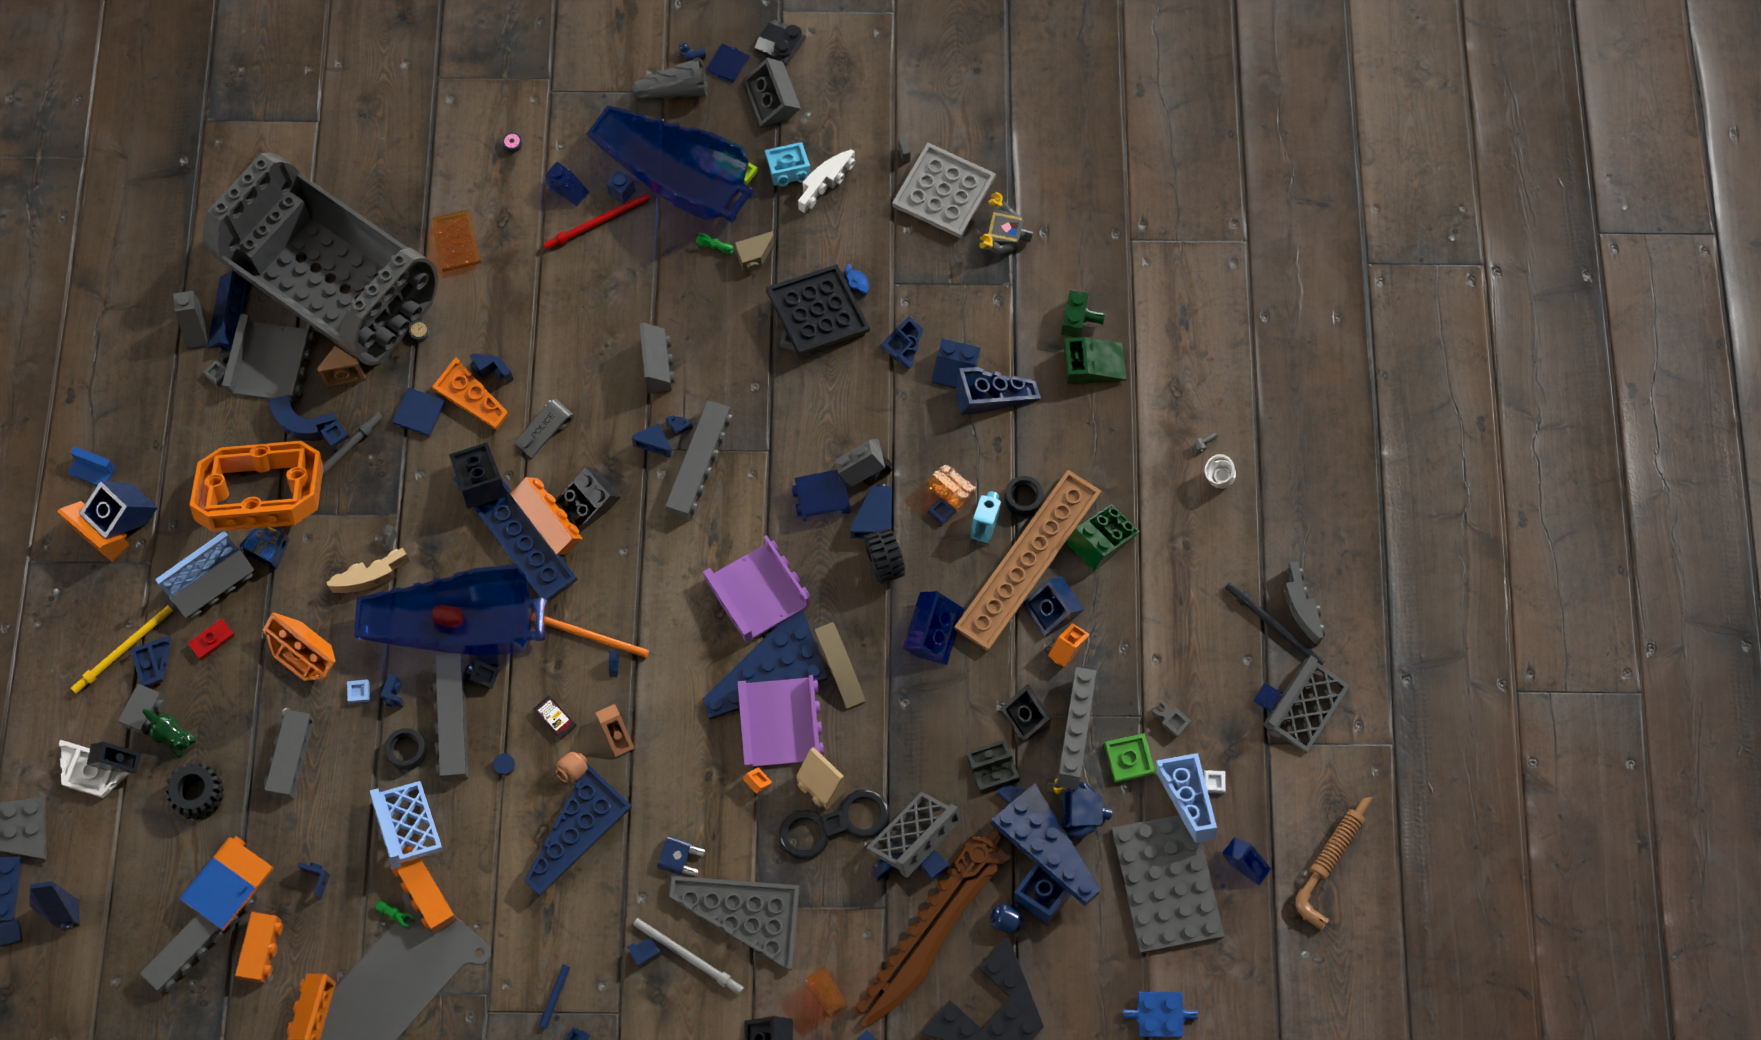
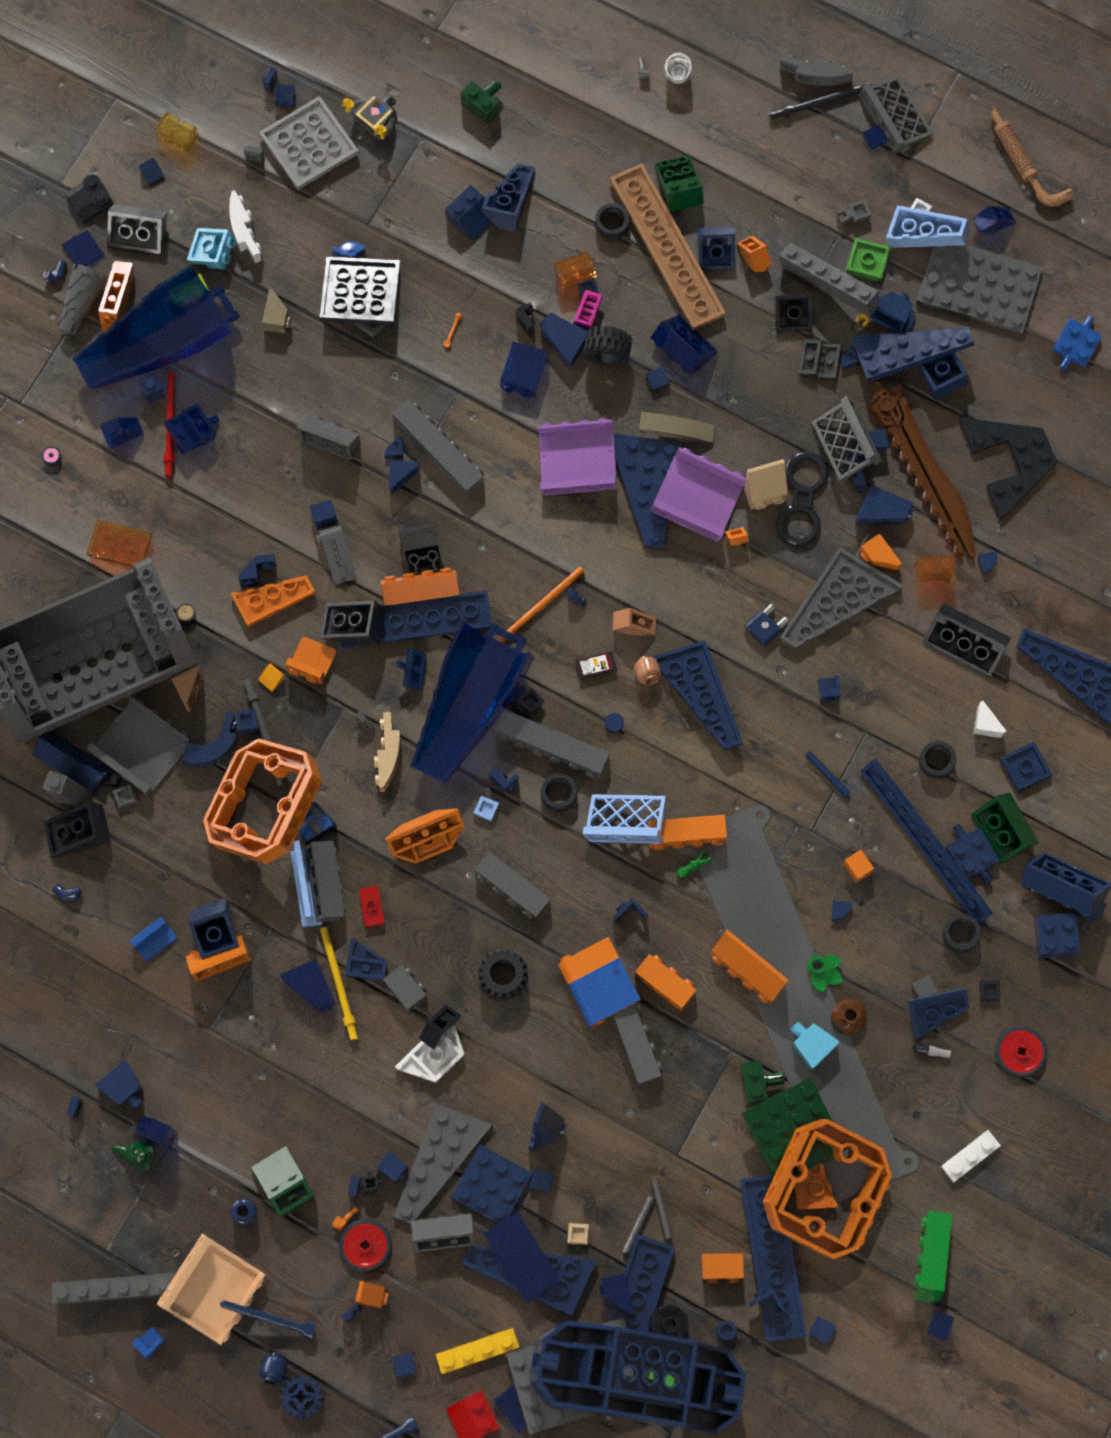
camera: 60 degrees left, 5 degrees up
dark green animal [142,709,196,757] -> none
dark blue tile [392,387,446,437] -> none
clear red brick [431,604,464,628] -> none
light grey bar [633,918,744,995] -> none
green piece [696,233,734,254] -> none
dark grey slope [836,438,885,487] -> none
dark blue slope [880,316,923,369] -> none
medium azure torso [970,491,1001,544] -> none
dark blue head [990,903,1023,934] -> none
dark green slope [1063,337,1126,384] -> none
none -> black slope [43,801,111,858]
none -> dark blue arm [52,884,82,902]
none -> orange slope [99,261,134,337]
none -> dark blue slope [139,158,165,185]
none -> clear yellow piece [155,112,199,153]
none -> clear blue plate [164,403,219,455]
none -> light orange slope [258,663,285,692]
none -> dark blue tile [263,66,278,92]
none -> dark blue slope [274,83,295,107]
none -> clear blue slope [280,959,336,1013]
none -> orange bracket [285,637,336,684]
none -> dark blue panel [310,500,338,529]
none -> dark blue plate [395,649,426,691]
none -> orange hinge [443,313,462,348]
none -> dark pink slope [574,290,603,331]
none -> dark blue tile [646,367,670,391]
none -> dark blue slope [855,485,914,525]
none -> orange slope [859,534,902,571]

